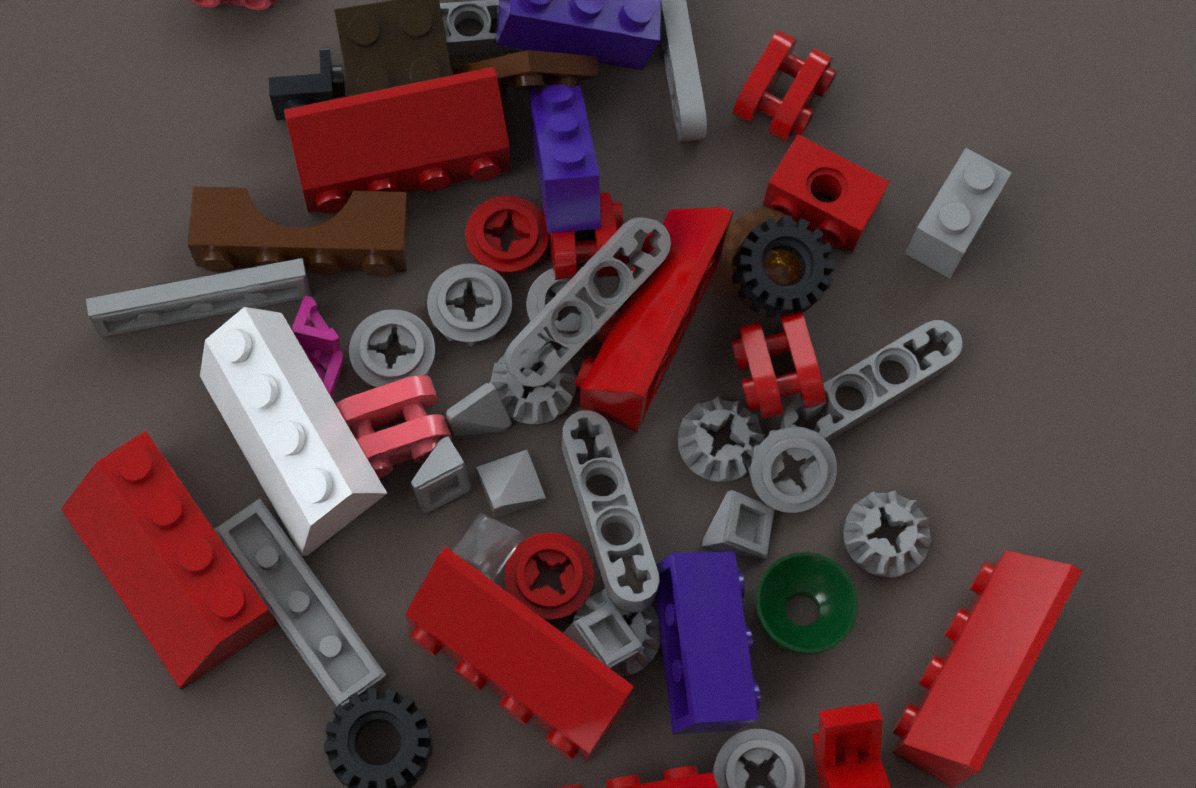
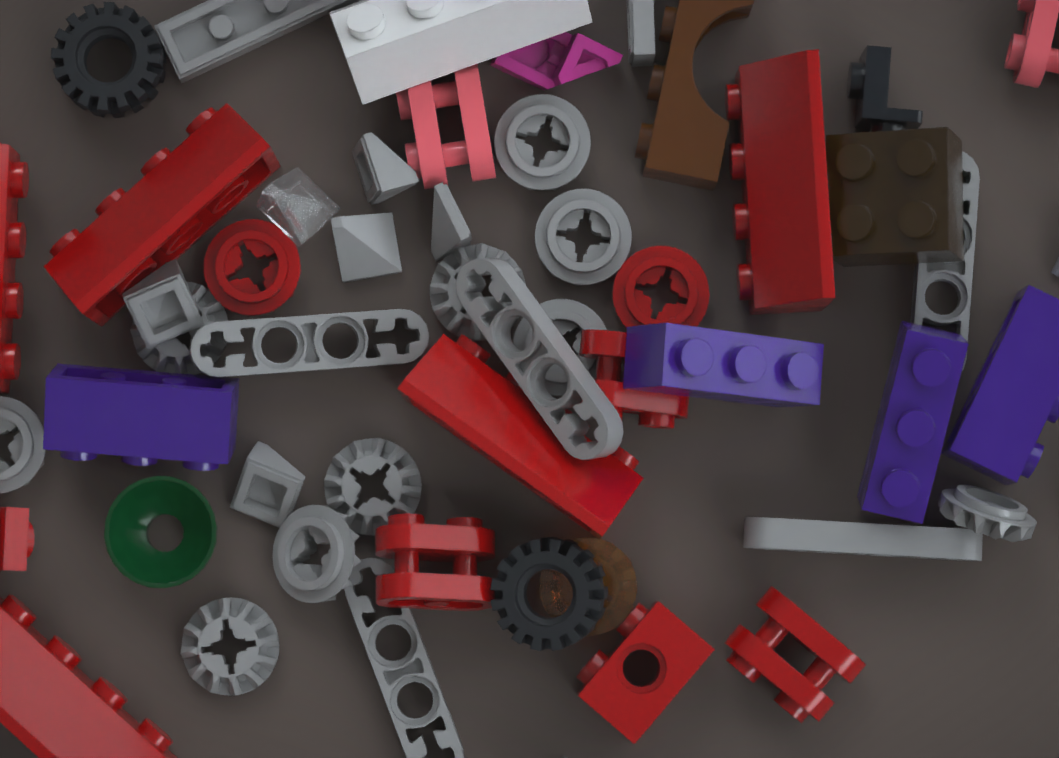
camera: 105 degrees right, 15 degrees up
reddish brown plate [453,50,599,96] -> none

